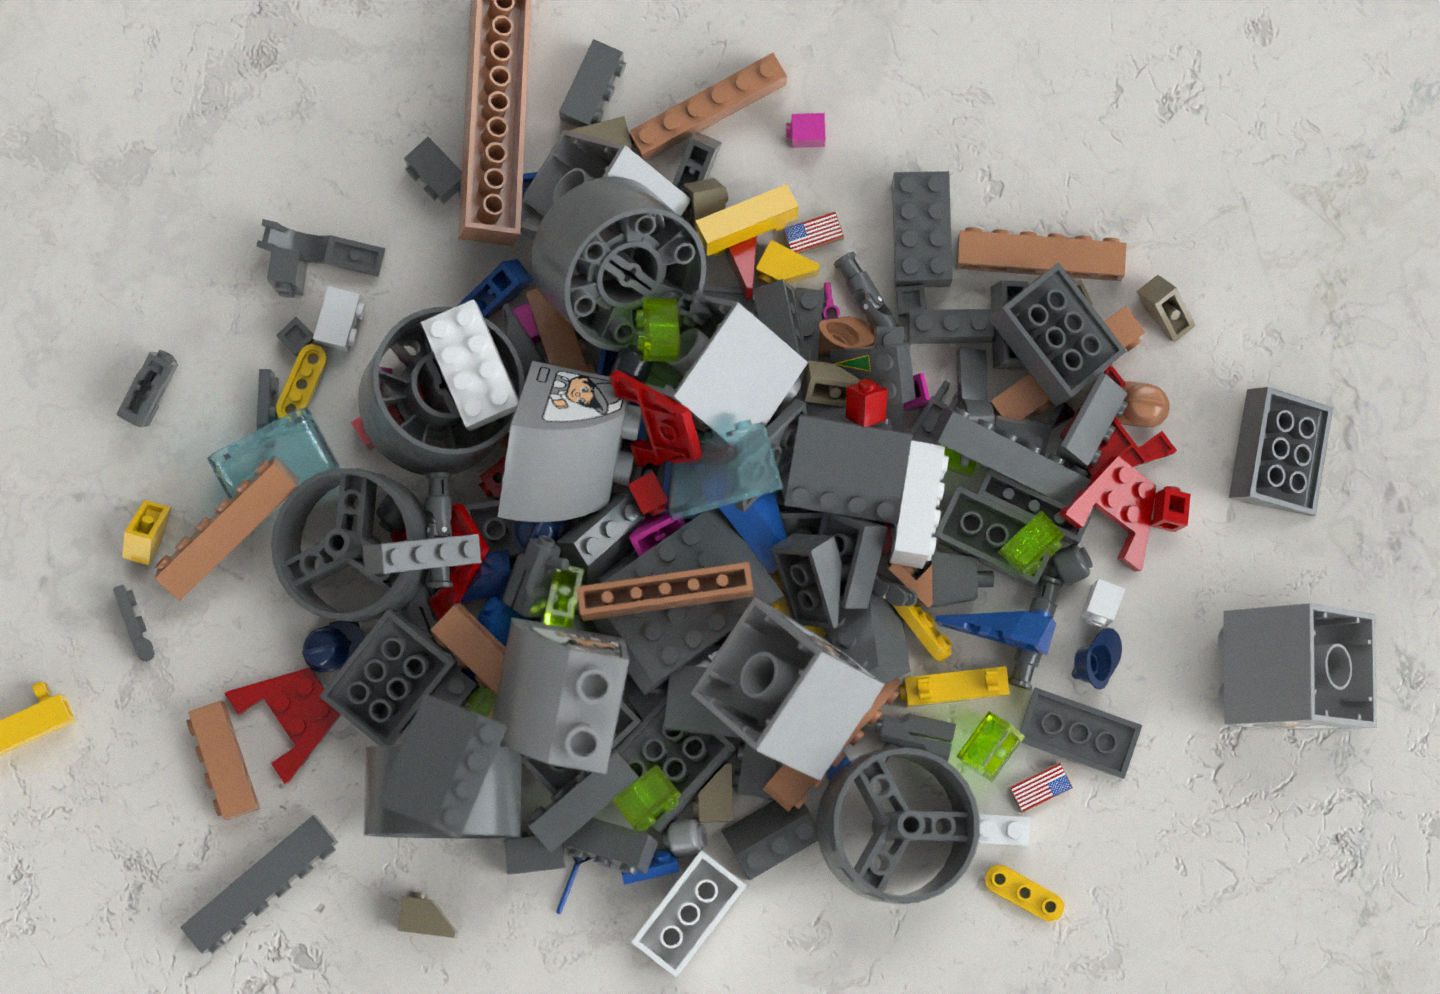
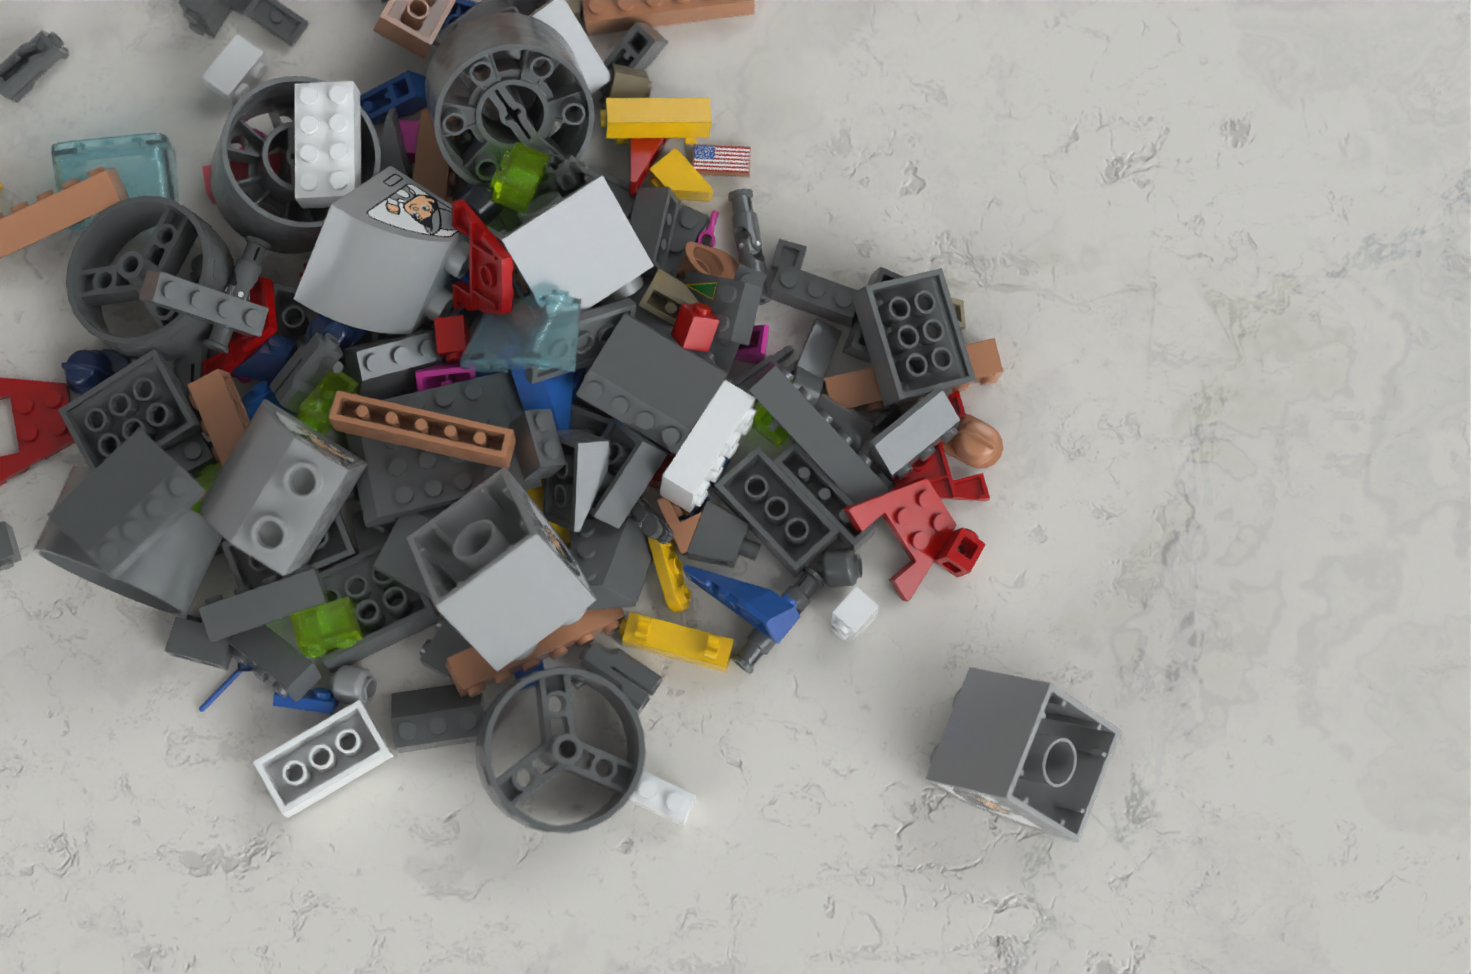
camera: 20 degrees right, 5 degrees down
dark grey hinge [256,369,279,450] -> none
dark grey plate [276,317,314,357] -> none
yellow plate [276,344,327,424] -> none
dark tan slope [398,892,458,938] -> none
dark tan slope [693,763,734,823] -> none
dark pink brick [786,113,826,148] -> none
dark grey brick [892,171,953,288] -> none
nougat brick [956,227,1127,281] -> none
clear neon green brick [956,711,1025,782] -> none
yellow plate [984,865,1064,921] -> none
clear neon green brick [998,511,1065,577] -> none
tile [1009,763,1073,813] -> none
dark grey plate [1016,687,1142,779] -> none
dark blue piece [1071,628,1122,690] -> none
dark tan slope [1137,275,1196,343] -> none
dark grey slope [1229,387,1333,516] -> none
none -> dark grey brick [509,409,566,480]

